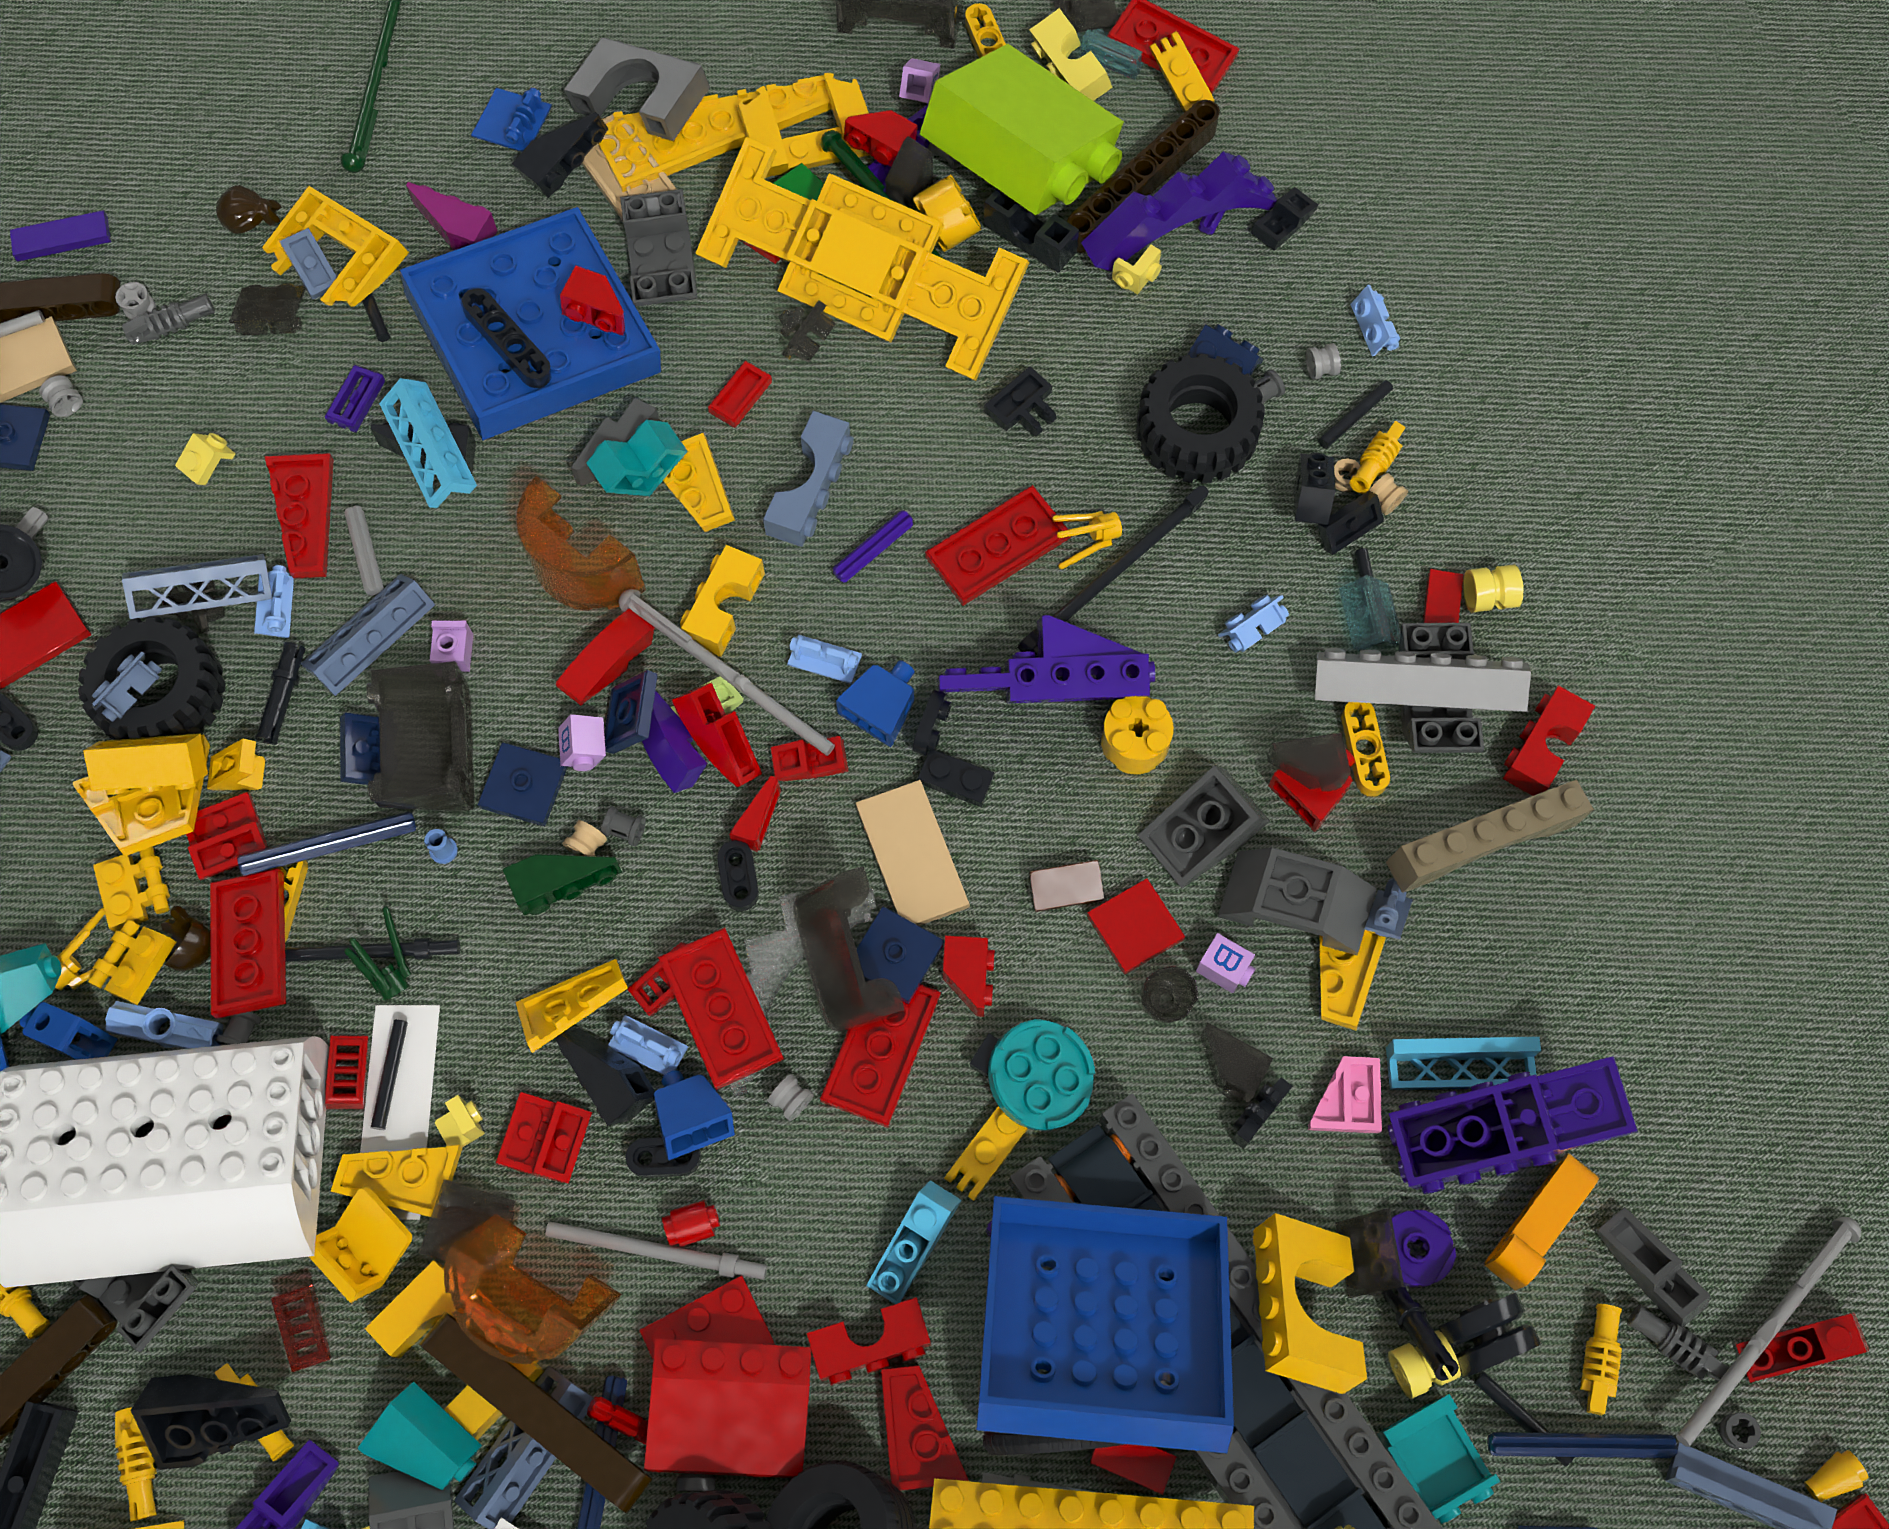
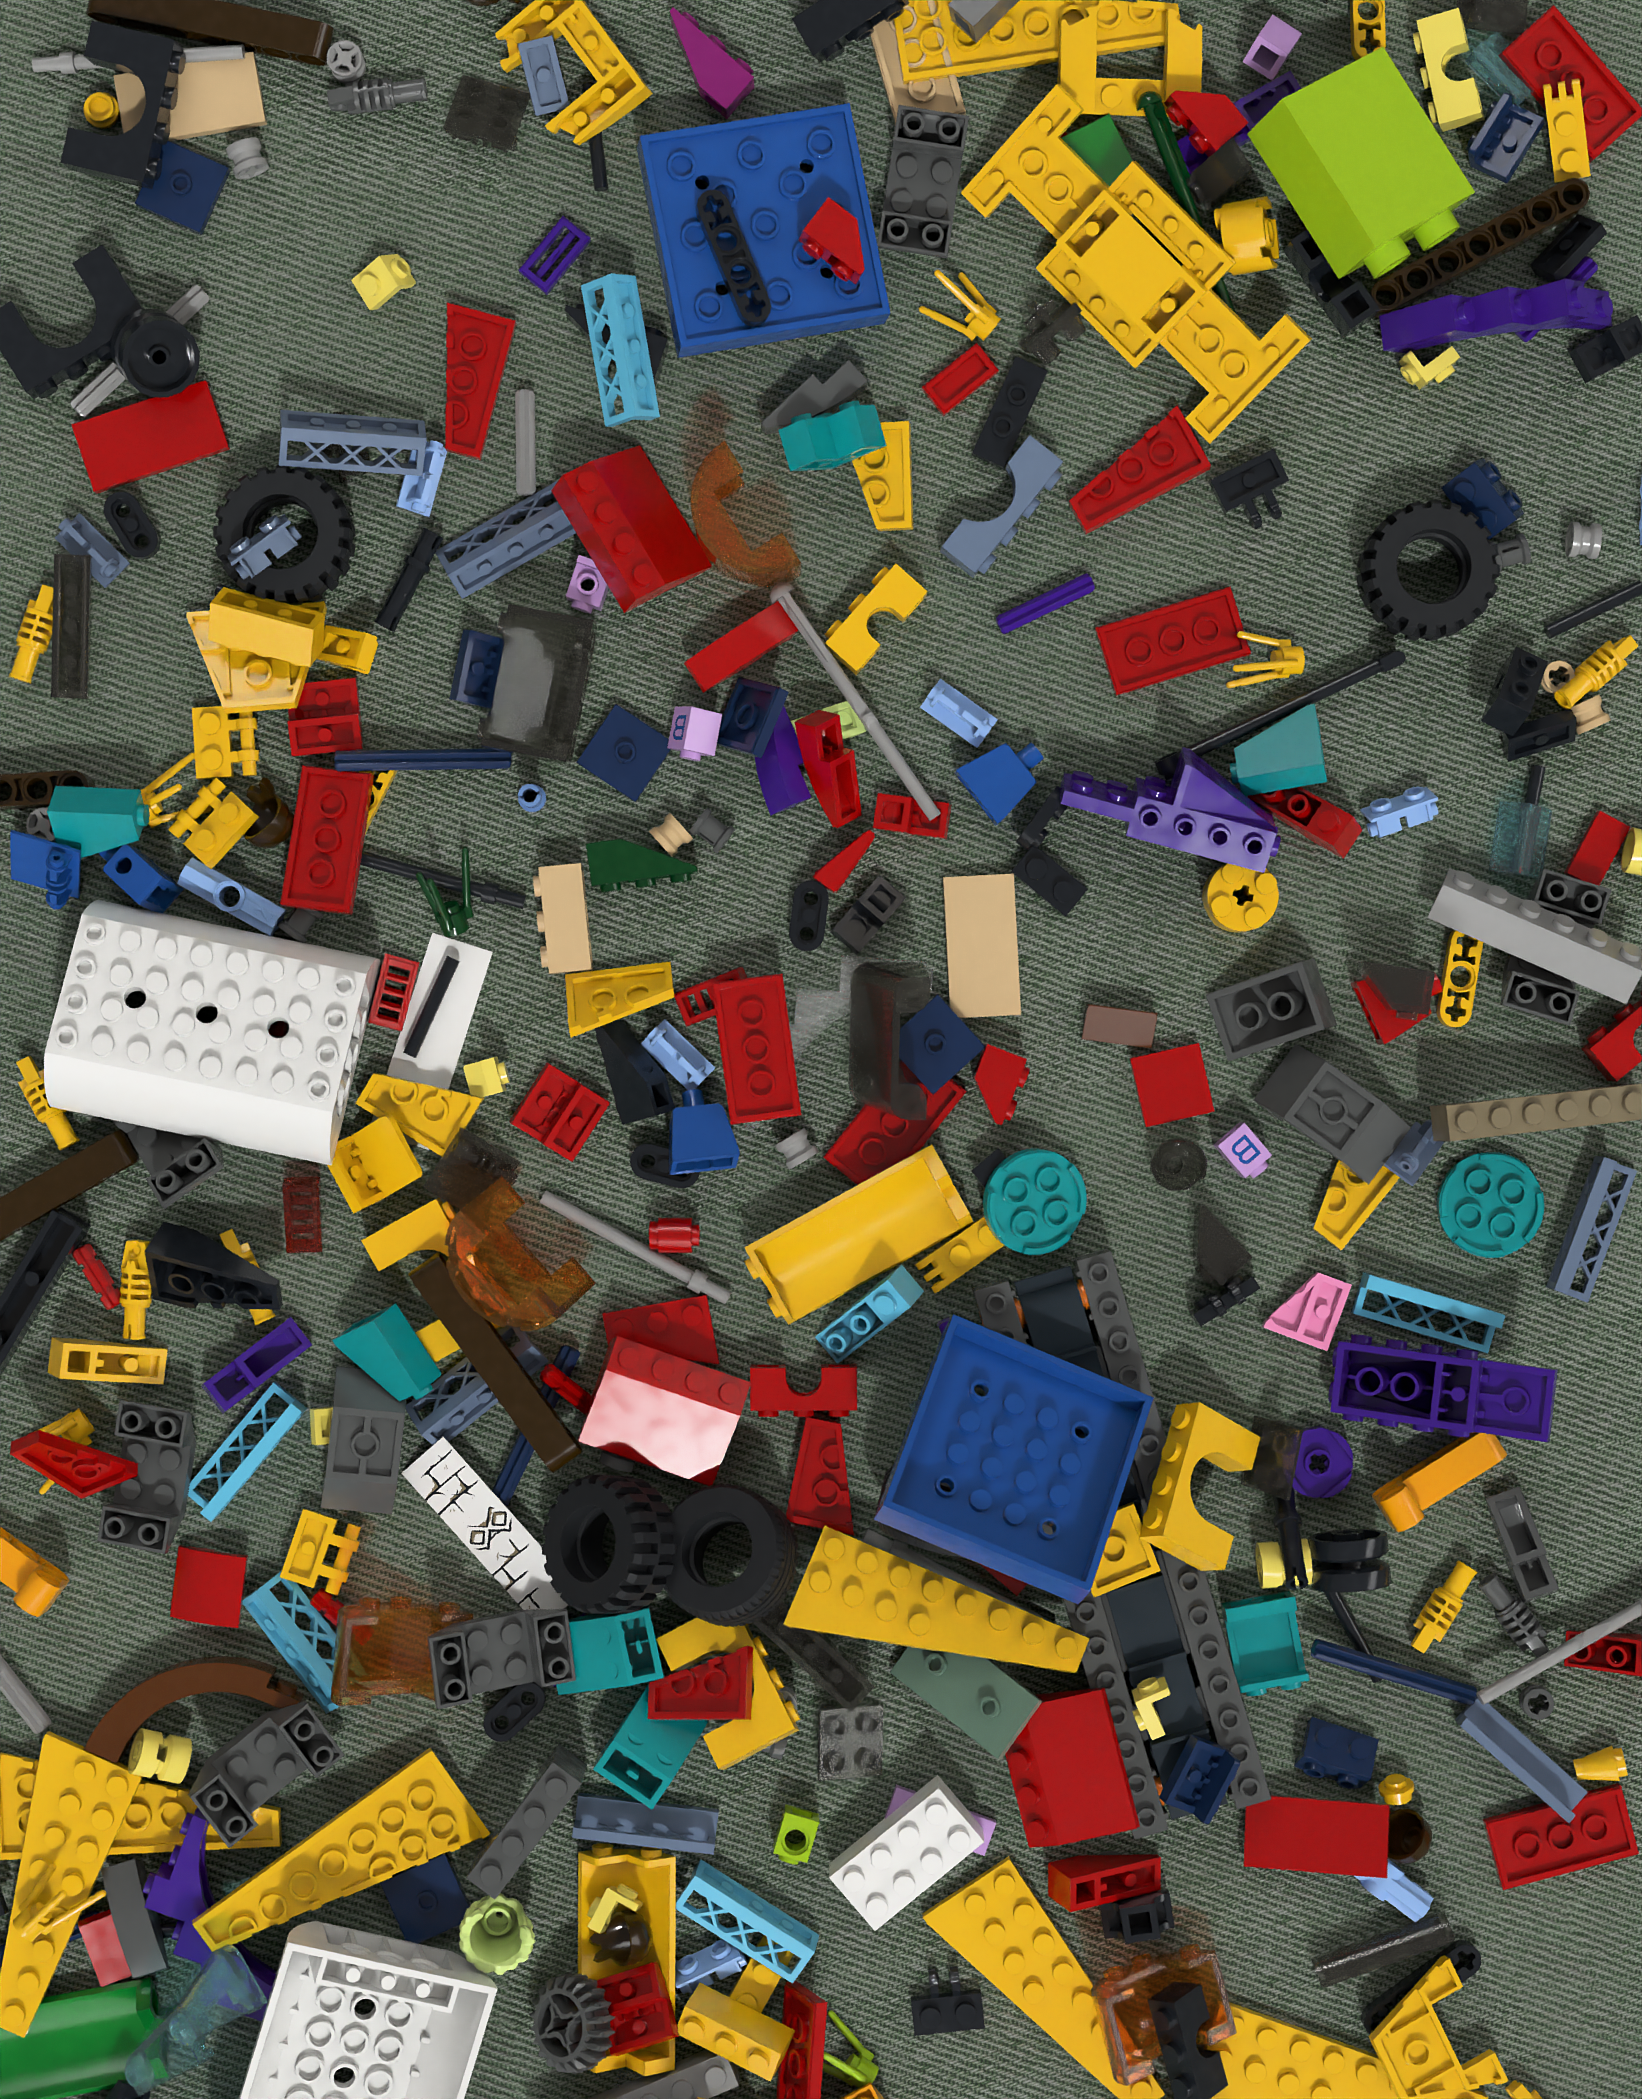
camera: 20 degrees right, 20 degrees up
none -> red axle [72,1243,121,1310]
none -> tan brick [533,863,594,974]
none -> red slope [551,445,712,613]
none -> yellow cylinder [744,1145,974,1325]
none -> black slope [831,875,906,955]
none -> yellow plant [919,270,1001,341]
none -> black plate [972,357,1048,470]
none -> red wing [1069,405,1211,535]
none -> yellow plate [1091,1502,1161,1597]
none -> teal slope [1230,704,1327,796]
none -> red slope [1248,787,1363,859]
none -> teal tile [1436,1152,1545,1258]
none -> dark blue bracket [1467,92,1544,184]
none -> black plate [1530,214,1607,282]
none -> sand blue fence [1546,1156,1637,1303]

